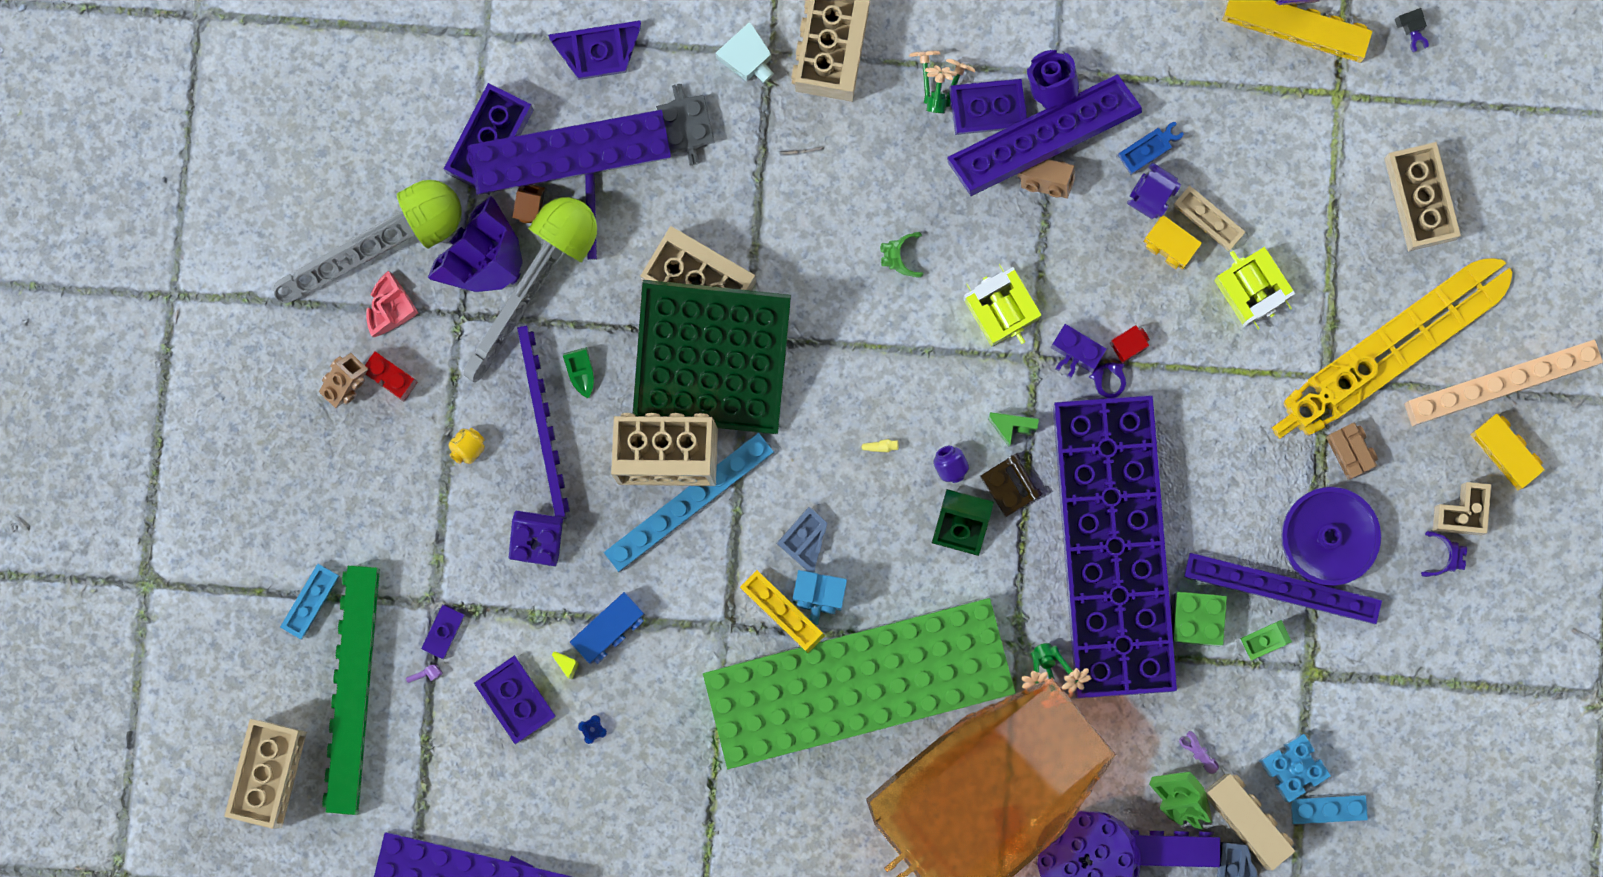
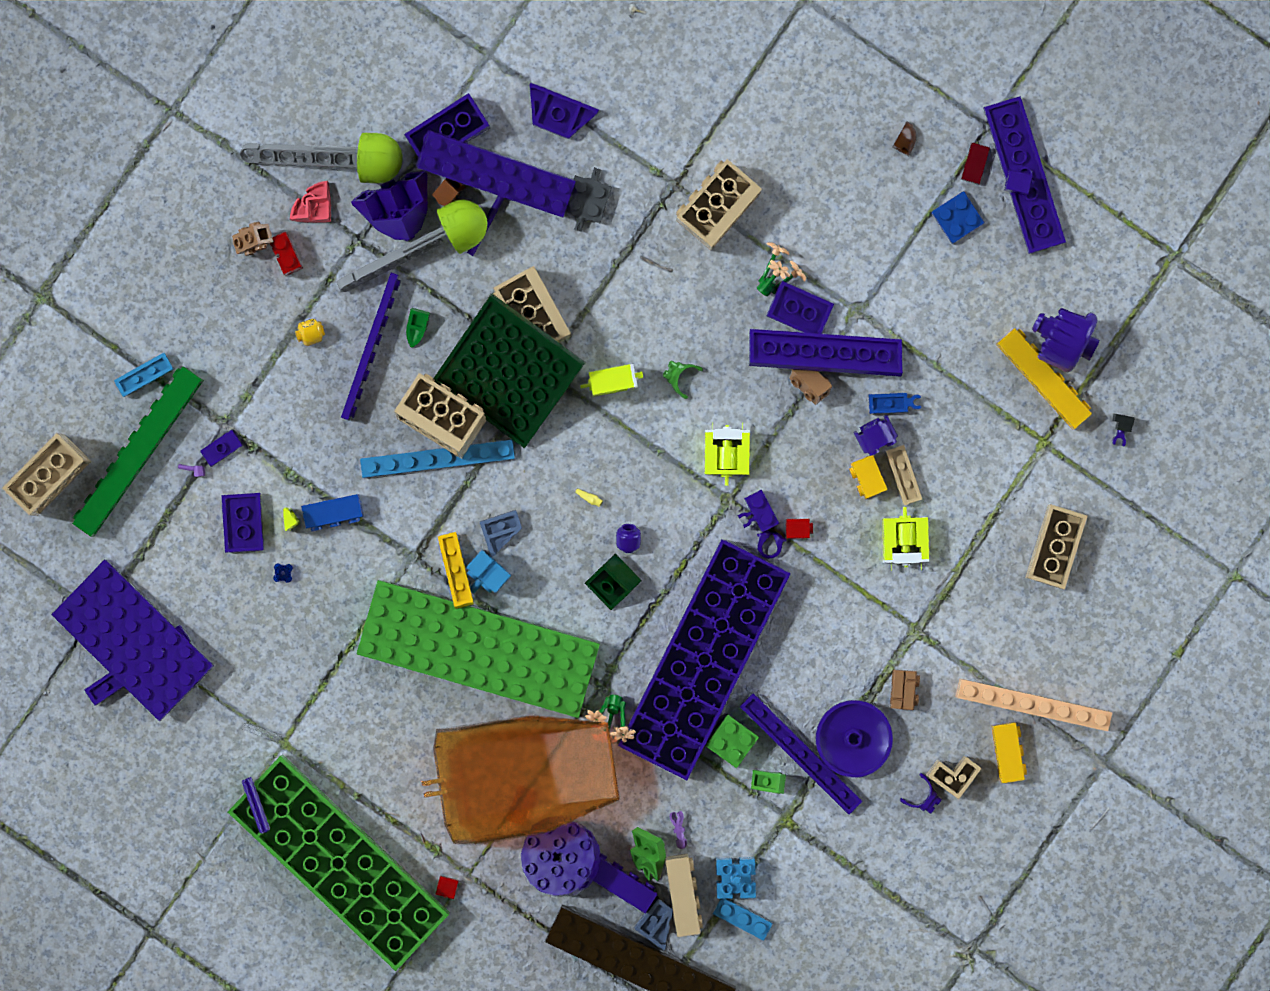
camera: 25 degrees right, 5 degrees up
dark purple brick [508,511,563,567] -> none
light aqua torso [716,22,774,83] -> none
dark brown plate [980,453,1043,518] -> none
bright green slope [988,412,1039,447] -> none
dark purple brick [1027,50,1079,109] -> none
yellow piece [1271,258,1512,439] -> none
none -> neon yellow piece [580,364,643,397]

